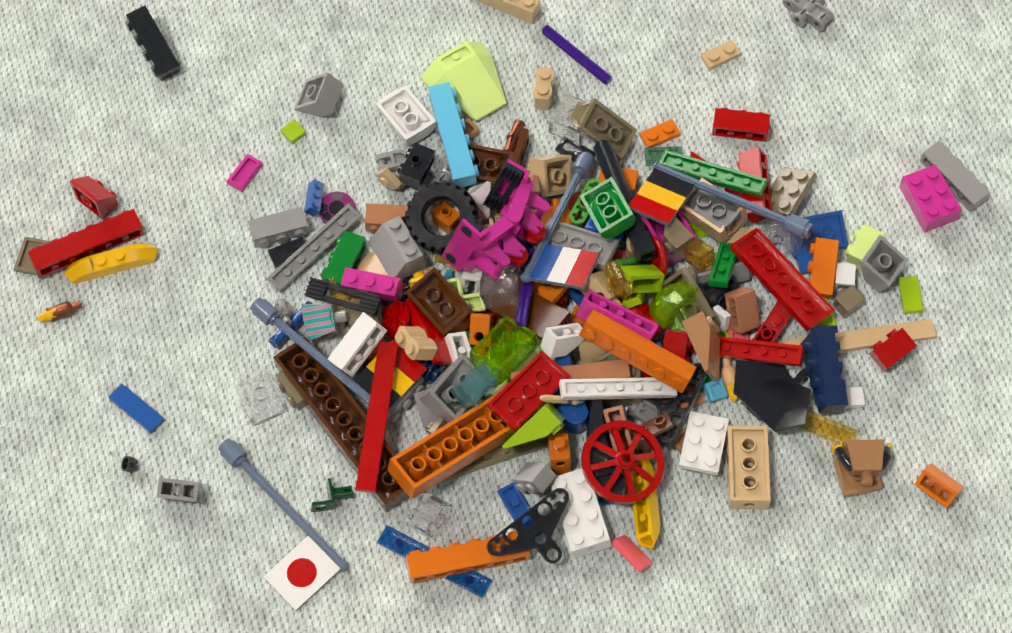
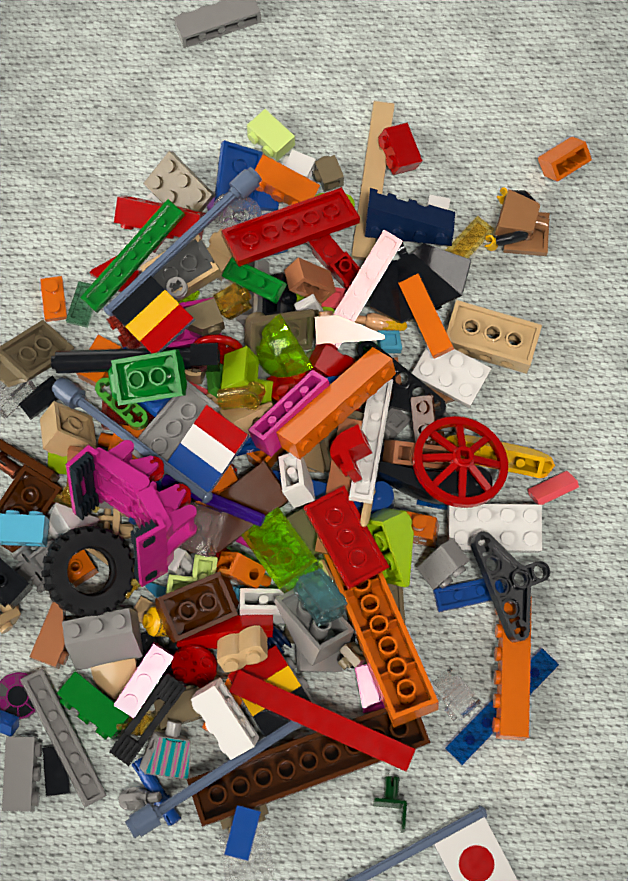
camera: 75 degrees left, 10 degrees up
red brick [712,107,770,142] -> none
light grey slope [860,235,908,293] -> none
lime tile [897,276,923,315] -> none
dark pink brick [899,164,962,233] -> none
none -> light grey bush [166,277,188,299]
none -> blue tile [224,805,261,861]
none -> red brick [330,424,372,483]
none -> orange tile [399,274,454,359]

